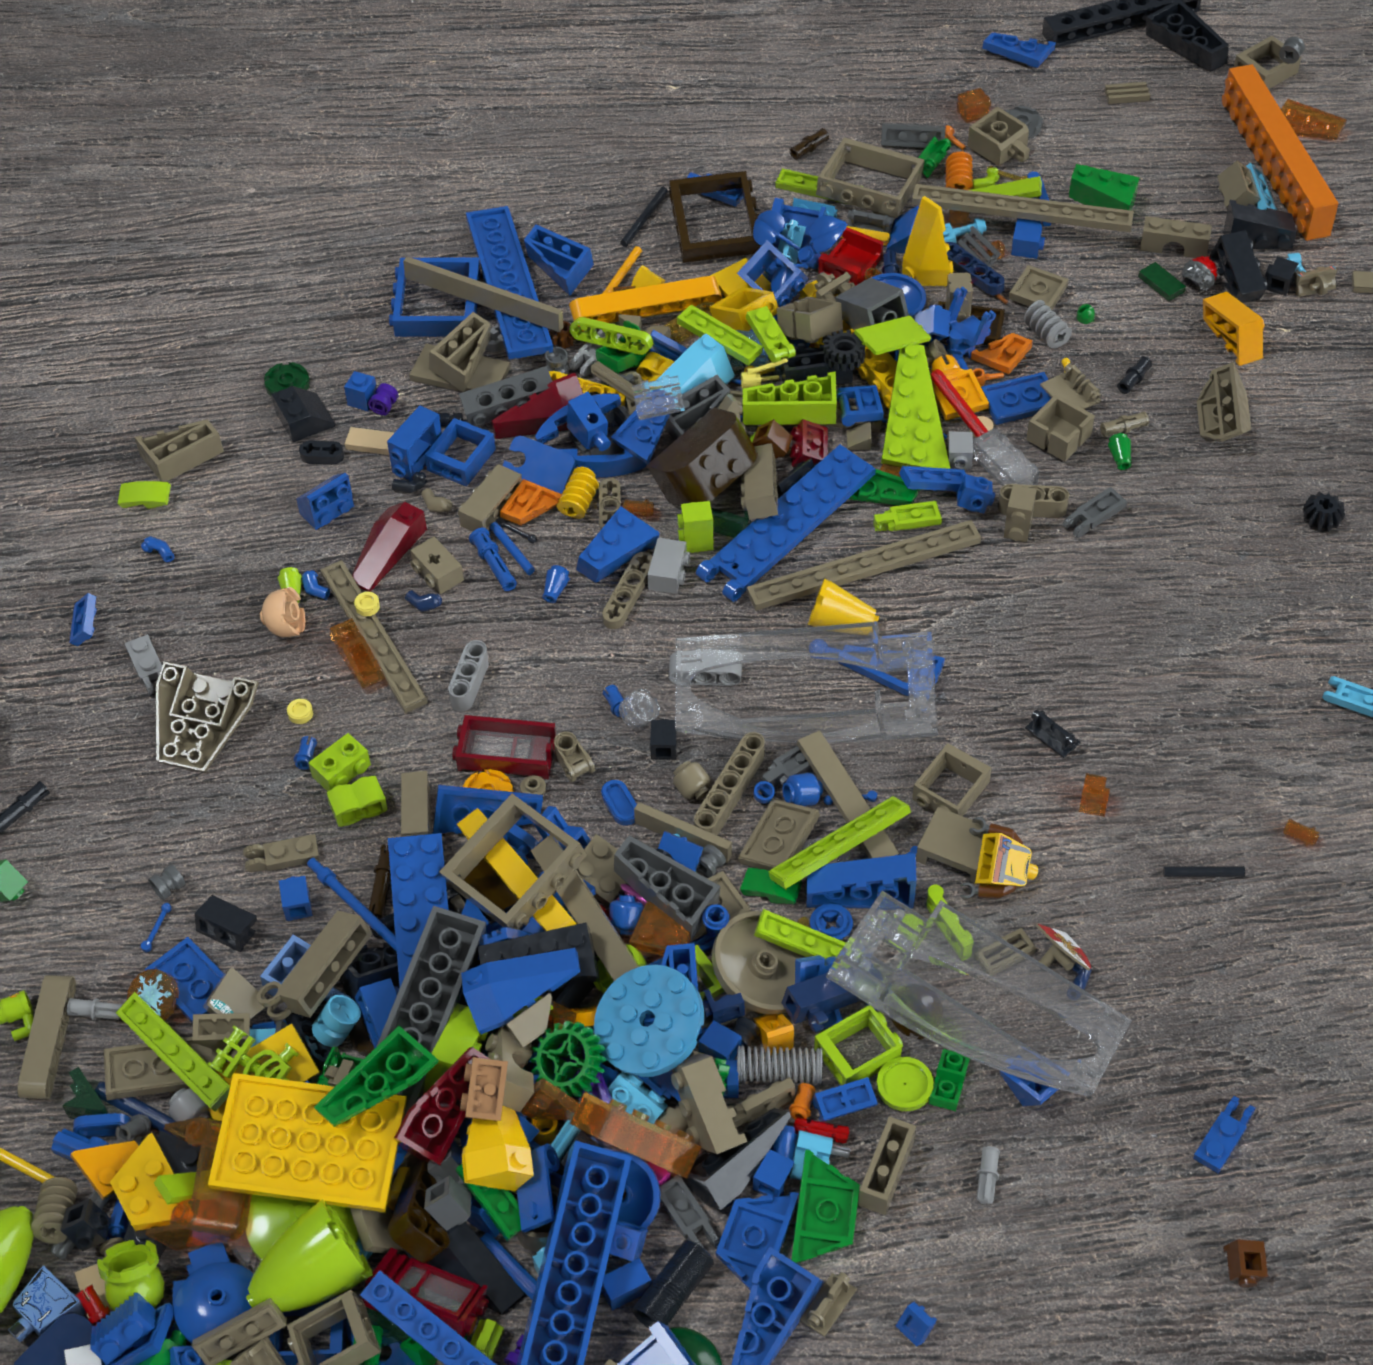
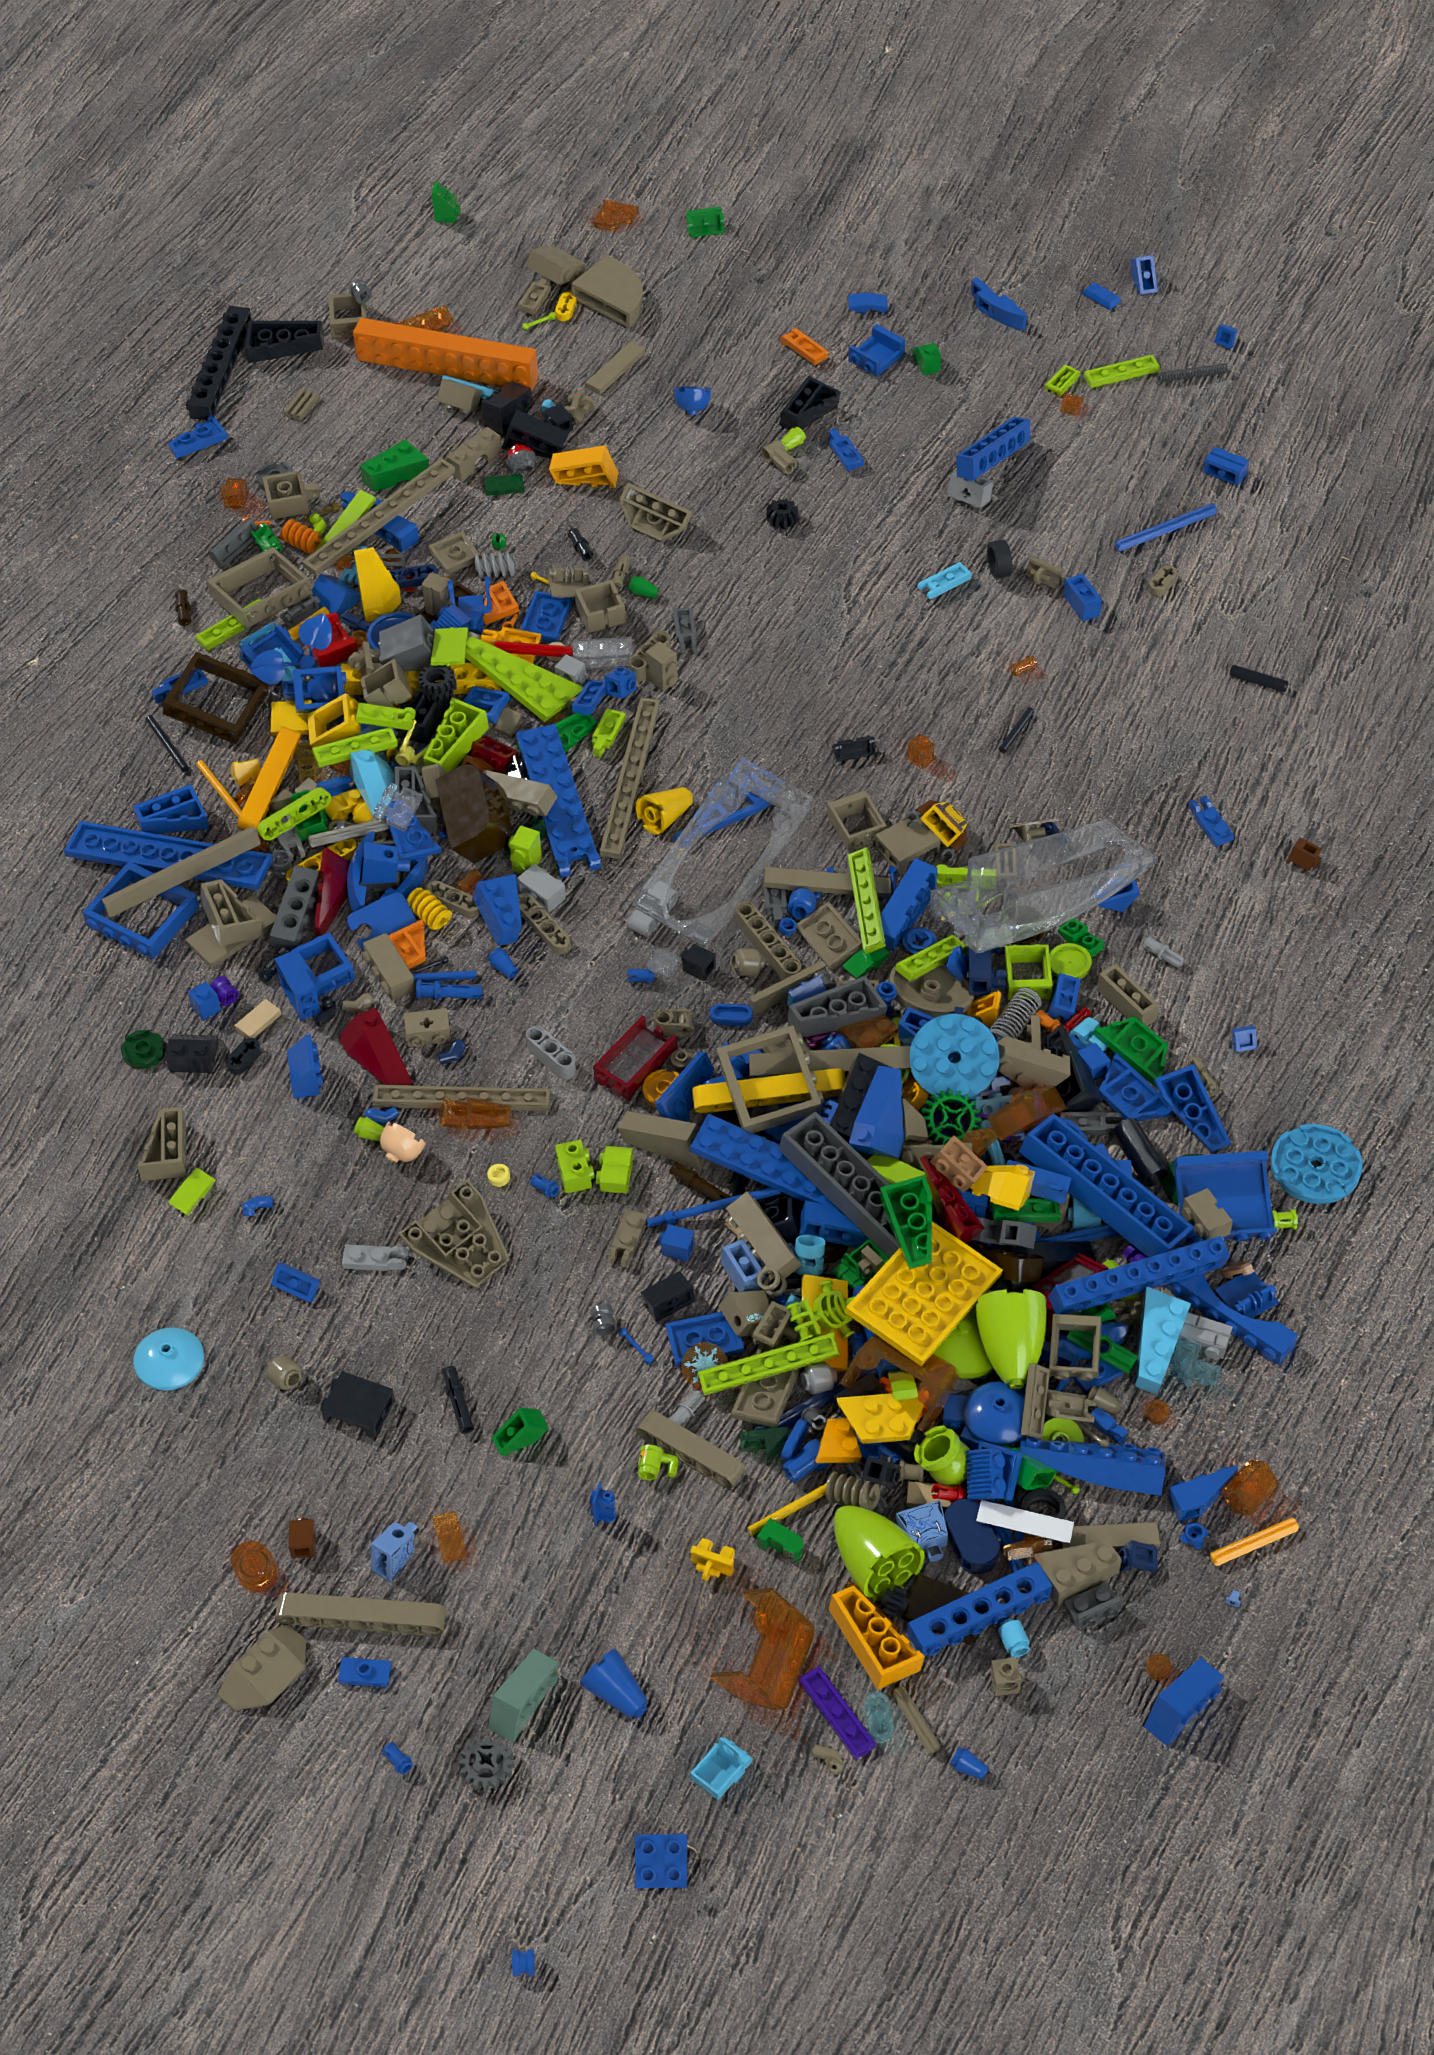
camera: 60 degrees left, 0 degrees up
light yellow tile [354,592,380,616] -> none

